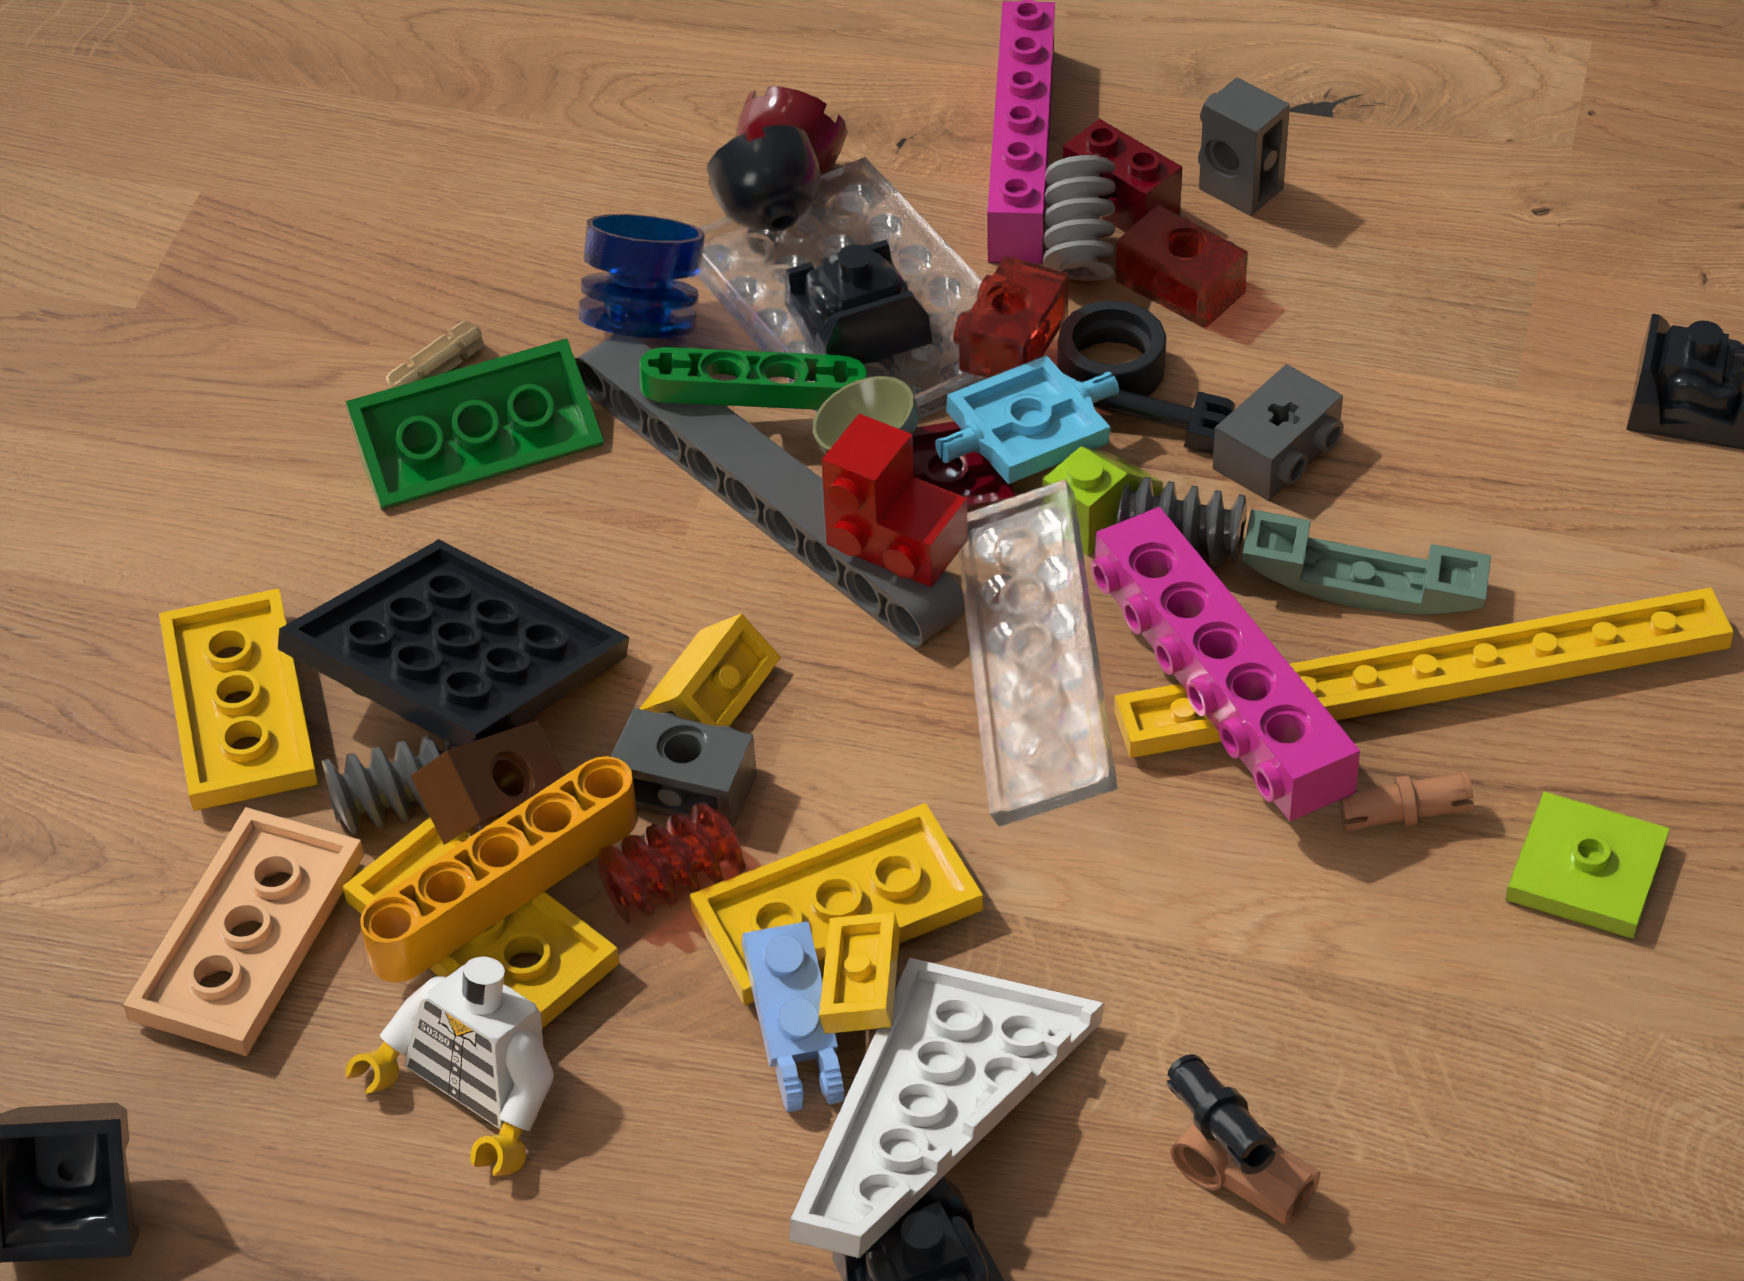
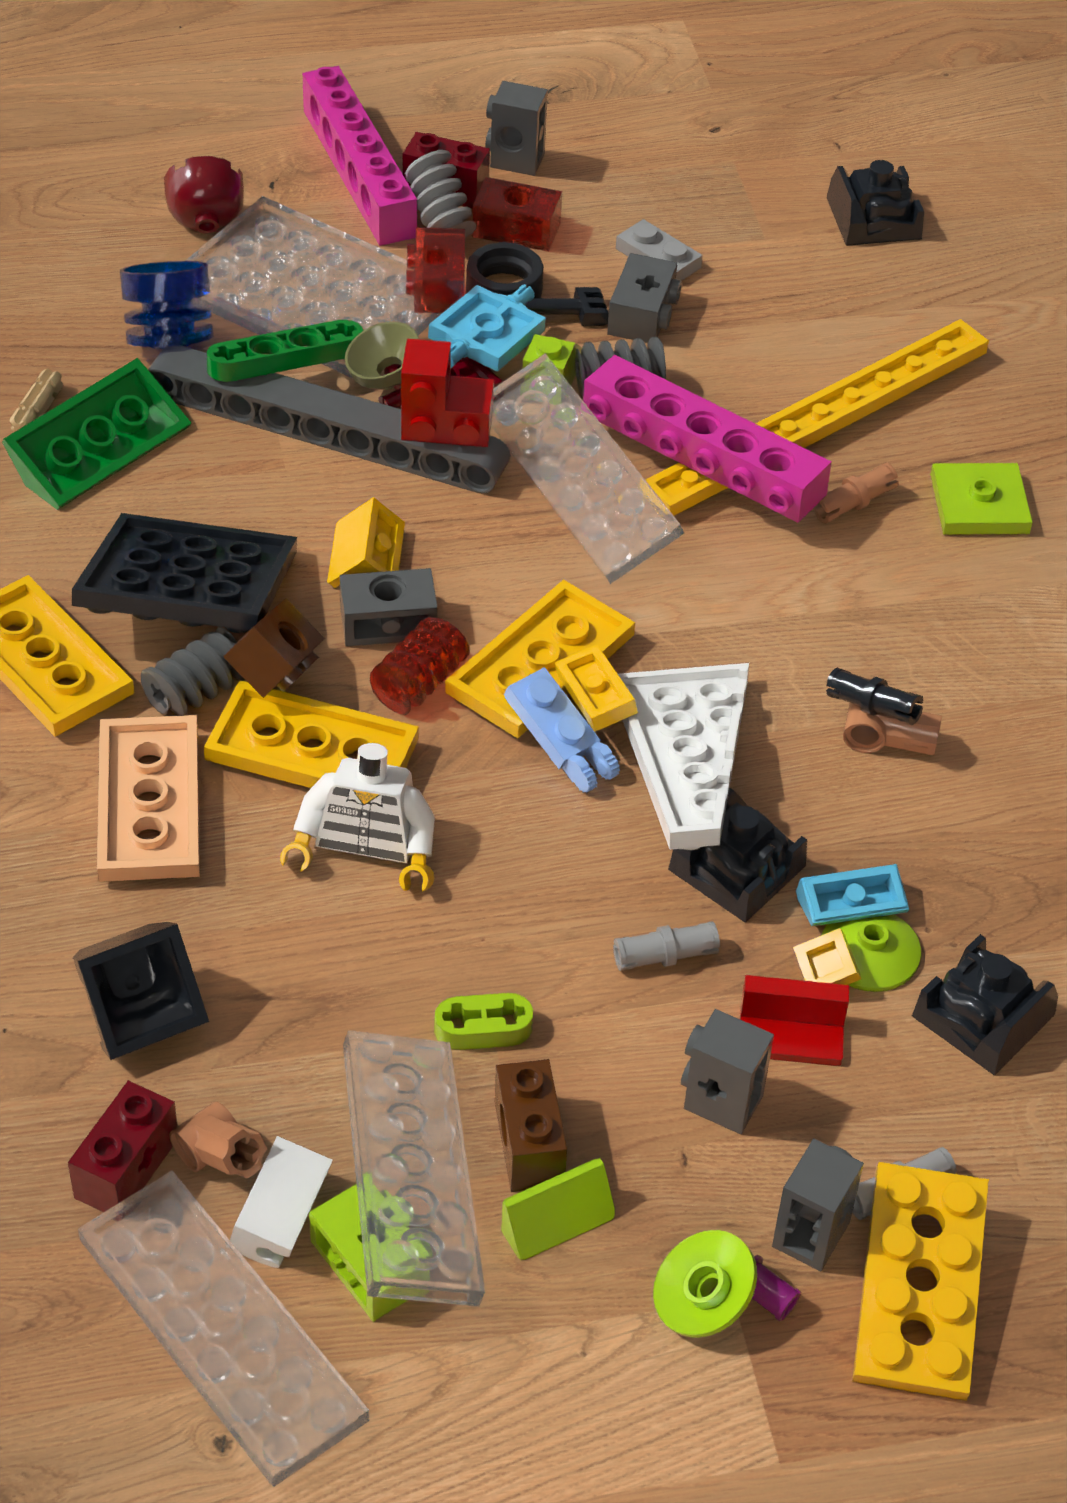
camera: 30 degrees left, 0 degrees up
light orange beam [360,756,638,983] -> none
black cylinder [707,125,821,231] -> none
black brick [785,239,932,365] -> none
sand green slope [1241,509,1491,615] -> none
none -> light grey plate [616,219,703,280]

